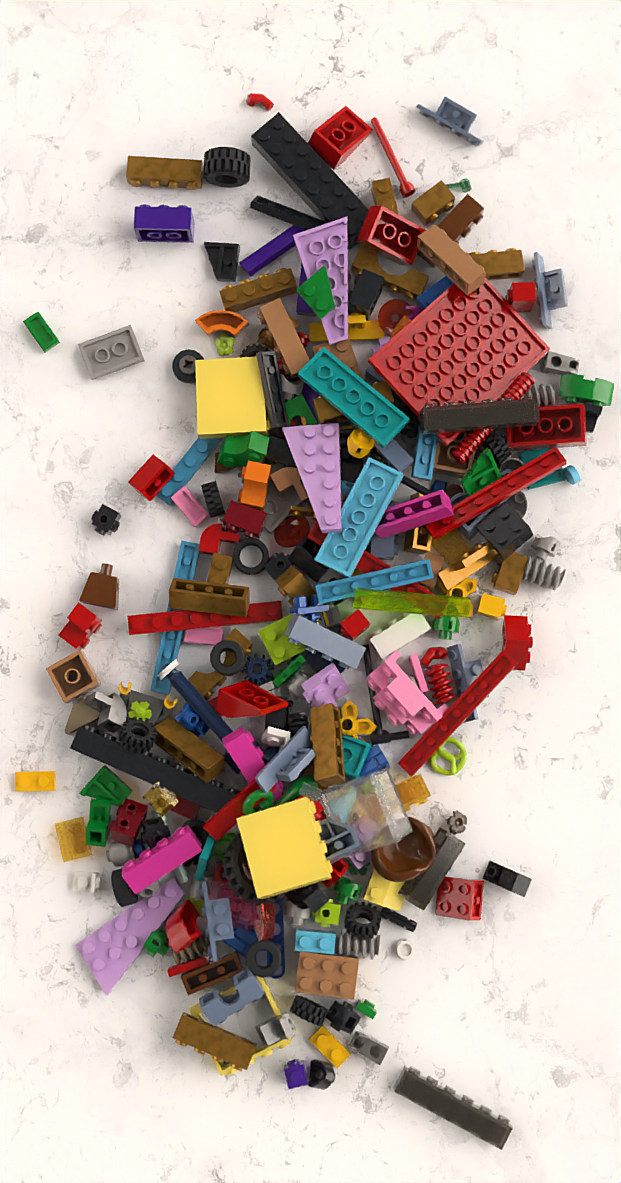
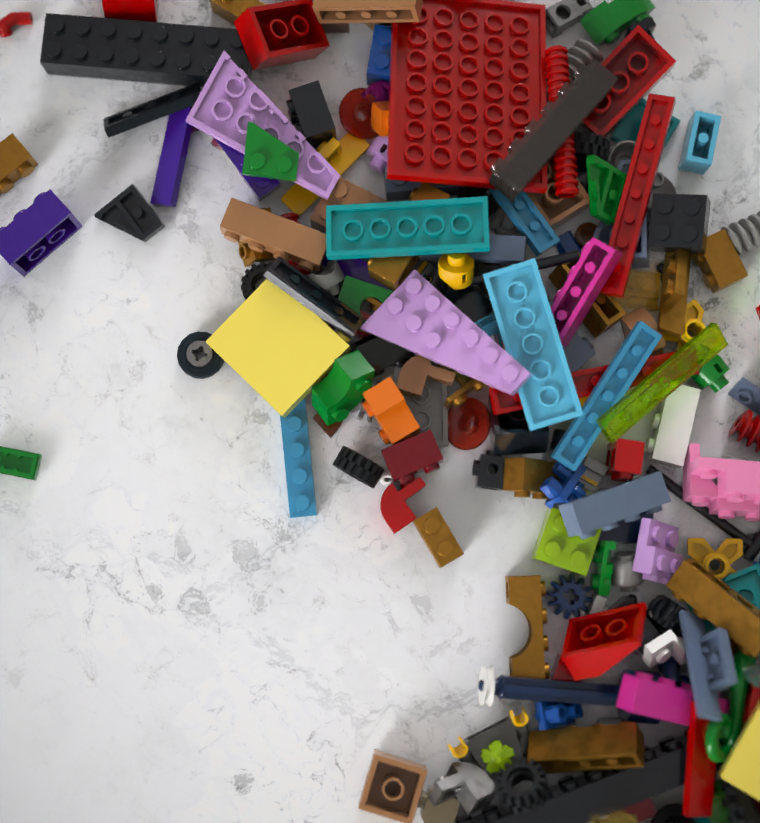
camera: 50 degrees left, 0 degrees up
red brick [58,602,103,650] -> none
light grey plate [78,325,145,380] -> none
reddish brown torso [79,563,119,610] -> none
black brick [91,504,121,536] -> none
red plate [127,601,283,635] -> none
red brick [128,454,175,502] -> none
dark azure plate [150,541,199,694] -> none
pearl gold brick [169,578,250,617] -> none
bright pink tile [170,485,209,527] -> none
bright pink tile [183,627,224,646] -> none
orange brick [195,310,249,338] -> none
black tyre [203,147,251,188] -> none
black tyre [210,640,245,676] -> none
lime plant [215,333,235,356] -> none
pearl gold brick [219,268,297,313] -> none
black tyre [233,538,269,575] -> none
pearl gold arch [351,246,429,301] -> none
bright pink tile [408,654,428,693] -> none
red arm [420,647,448,667] -> none
yellow brick [476,593,507,620] -> none
light grey piece [531,534,560,561] -> none
medium azure tile [563,465,580,485] -> none
none -> medium azure brick [678,110,721,175]

